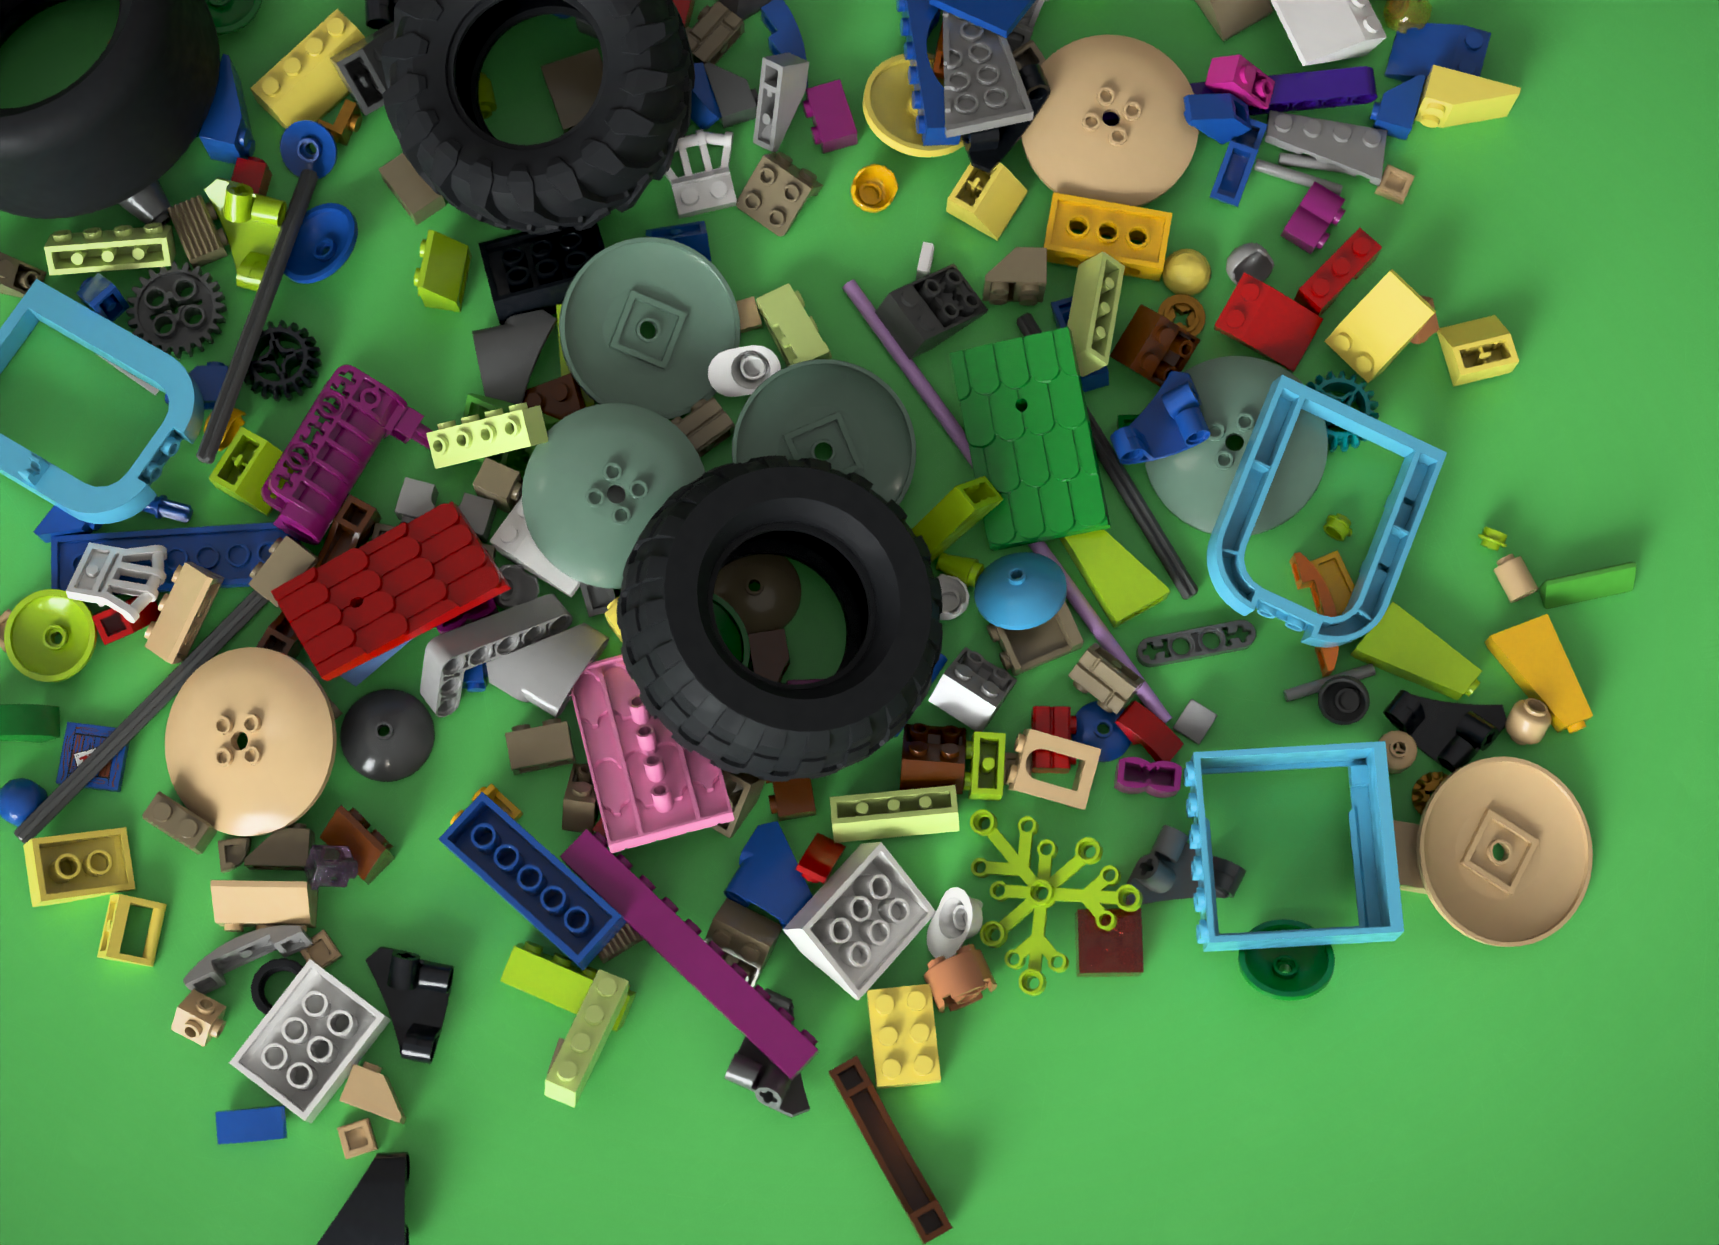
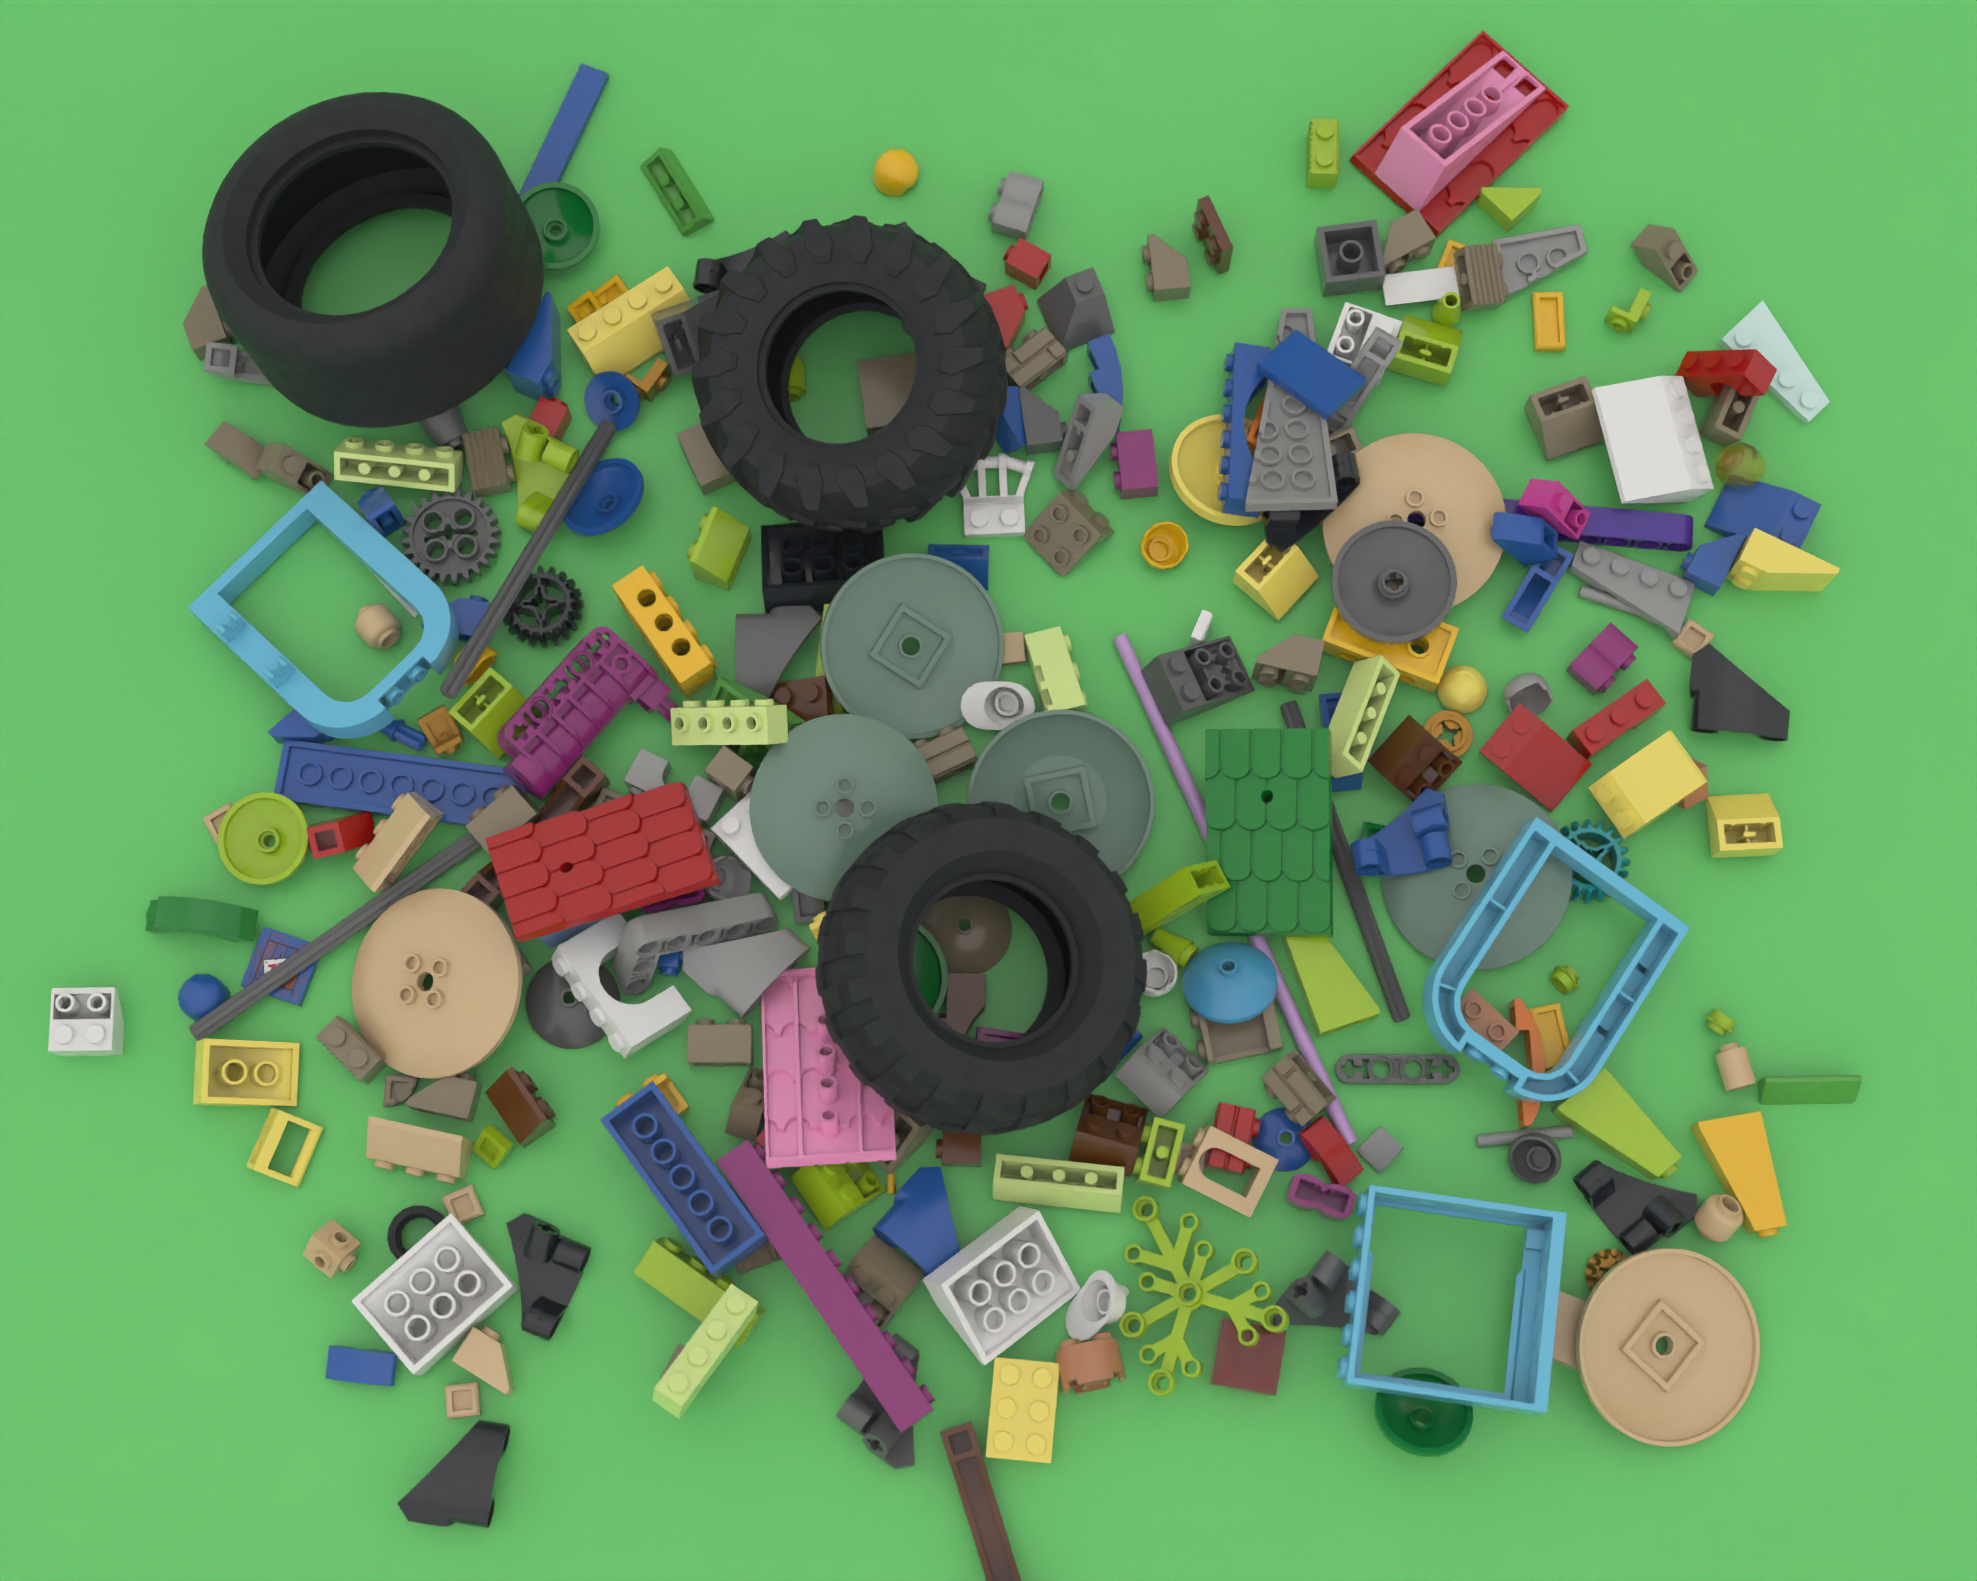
camera: 15 degrees right, 0 degrees up
white plate [66,542,167,623] -> none
light grey slope [183,925,314,995] -> none
clear purple brick [304,845,358,890] -> none
red slope [795,833,846,884] -> none
light grey bar [1254,158,1343,196] -> none
tan head [1378,730,1418,774] -> none
none -> tan head [355,604,401,649]
none -> pearl gold bracket [417,704,464,755]
none -> lime plate [472,1124,514,1170]
none -> white arch [551,913,692,1059]
none -> yellow slope [566,274,629,323]
none -> yellow brick [611,565,717,699]
none -> lime slope [790,1162,886,1230]
none -> yellow piece [887,1172,895,1194]
none -> dark grey dish [1331,520,1457,645]
none -> nougat brick [1460,988,1519,1051]
none -> black panel [1690,643,1790,741]

